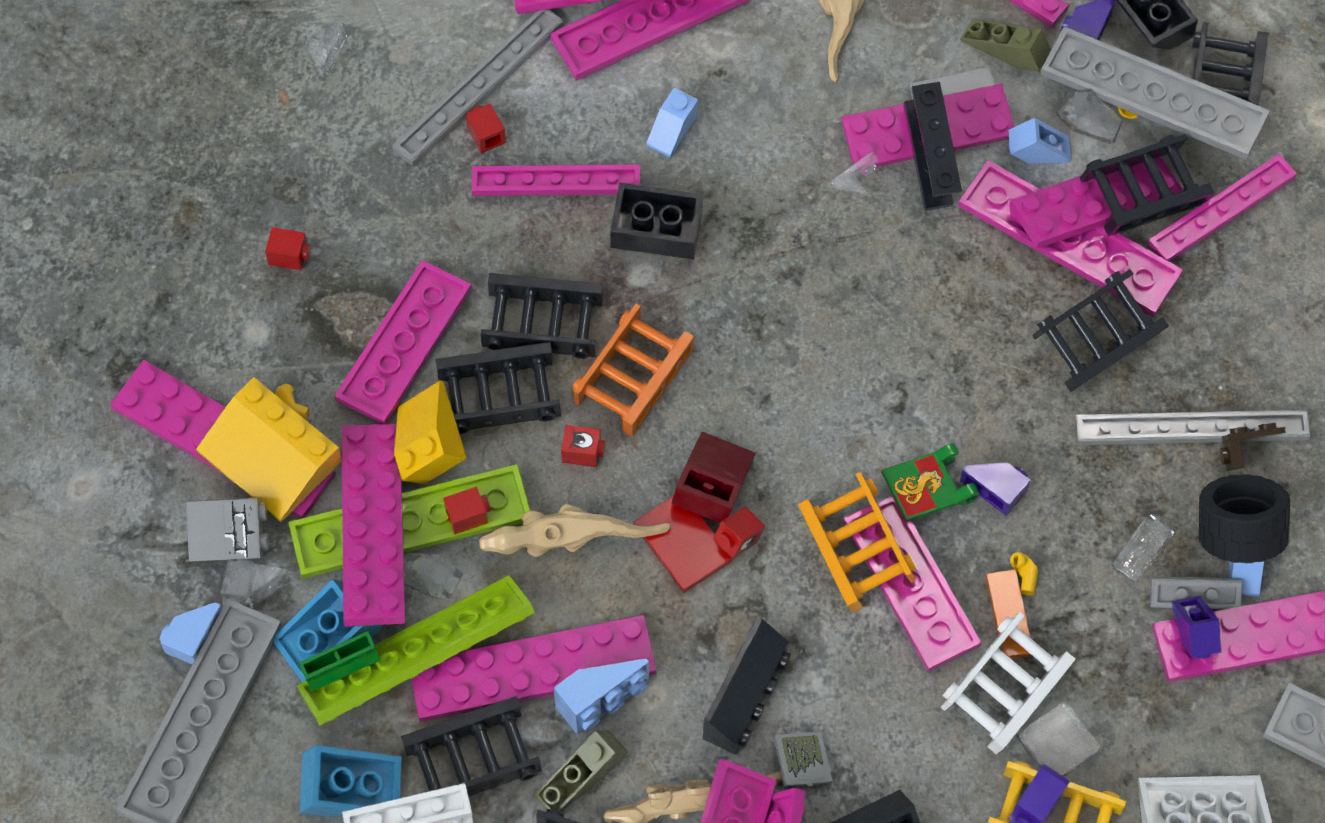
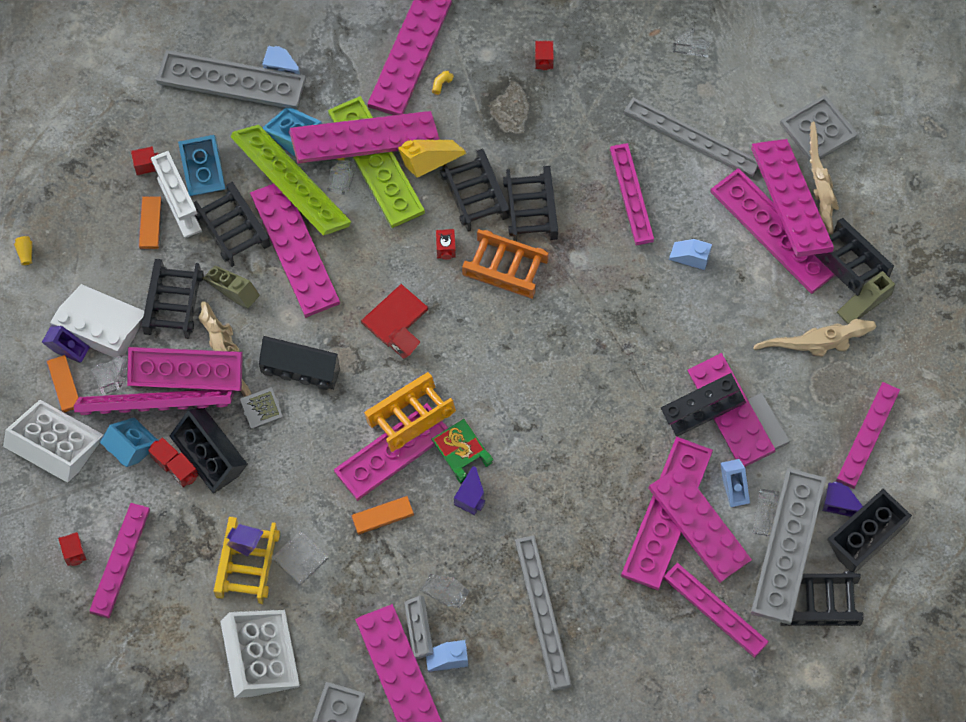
camera: 80 degrees right, 0 degrees up
light grey brick [186,497,269,561] -> none
yellow slope [196,377,342,522] -> none
clear slope [220,559,290,608] -> none
green piece [298,631,381,692] -> none
dark pink plate [334,260,472,424] -> none
red brick [443,486,491,535] -> none
red brick [465,103,506,154] -> none
tan animal [479,504,671,557] -> none
light blue slope [554,659,649,735] -> none
black brick [610,182,703,260] -> none
dark red slope [671,432,756,523] -> none
clear slope [827,151,879,195] -> none
white fence [941,612,1076,754] -> none
olive slope [960,19,1051,72] -> none
yellow arm [1010,552,1038,596] -> none
black fence [1032,270,1169,392] -> none
black fence [1080,134,1215,237] -> none
dark purple slope [1172,596,1221,659] -> none
black tyre [1198,474,1290,564] -> none
dark brown bracket [1220,423,1286,471] -> none

